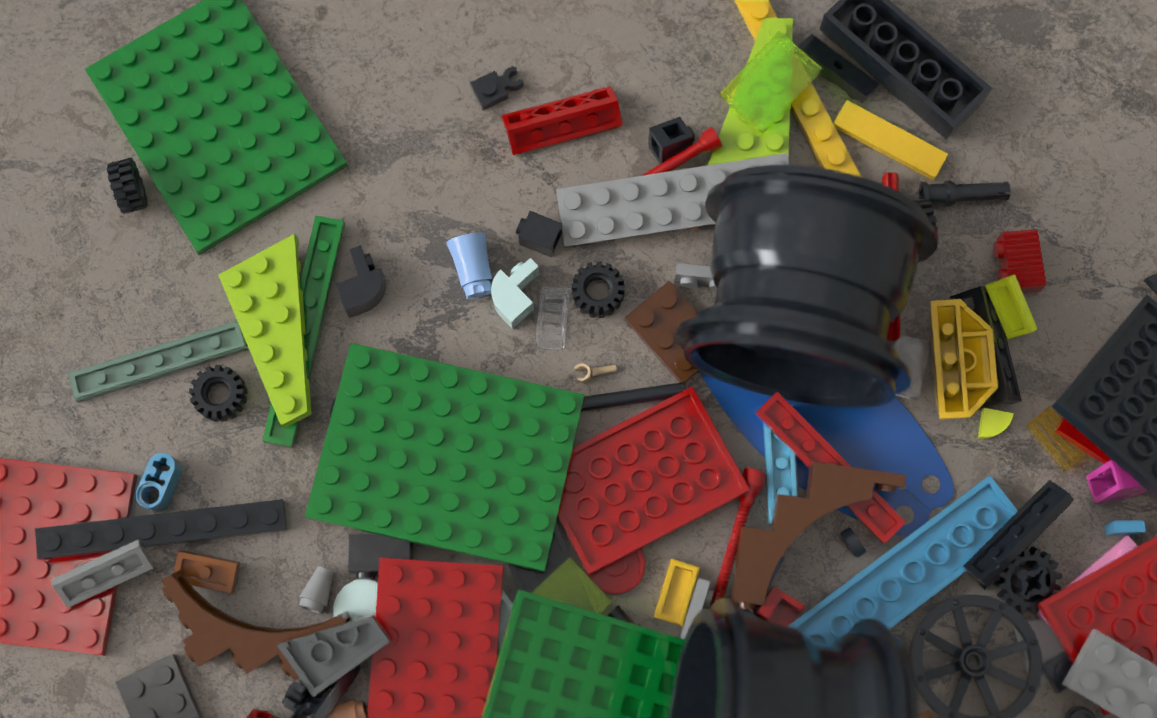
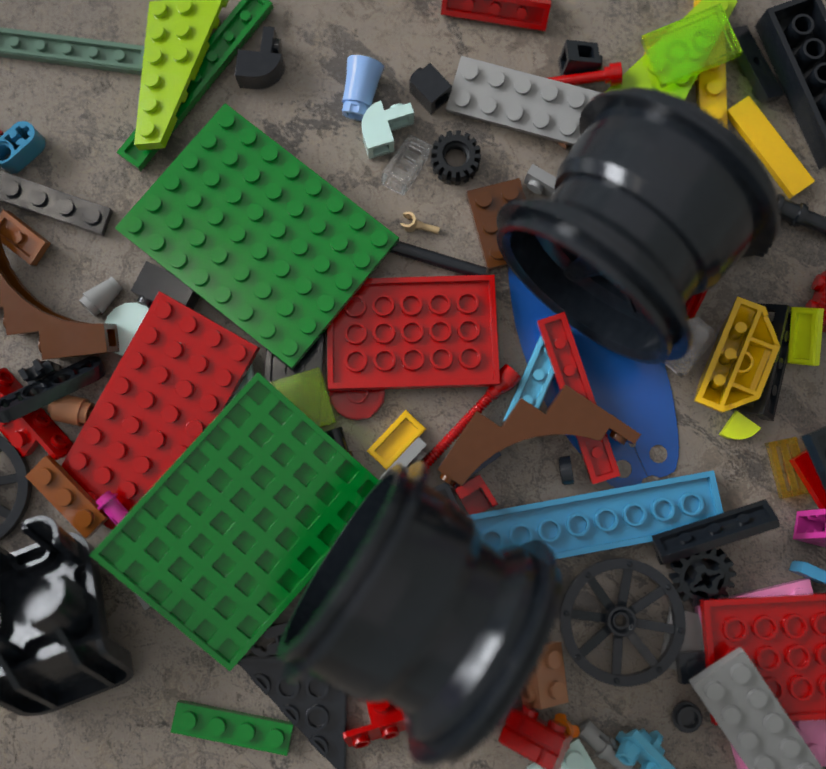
camera: 25 degrees right, 5 degrees up
black tyre [189,365,248,422] -> none
dark grey wing [277,614,392,697] -> none

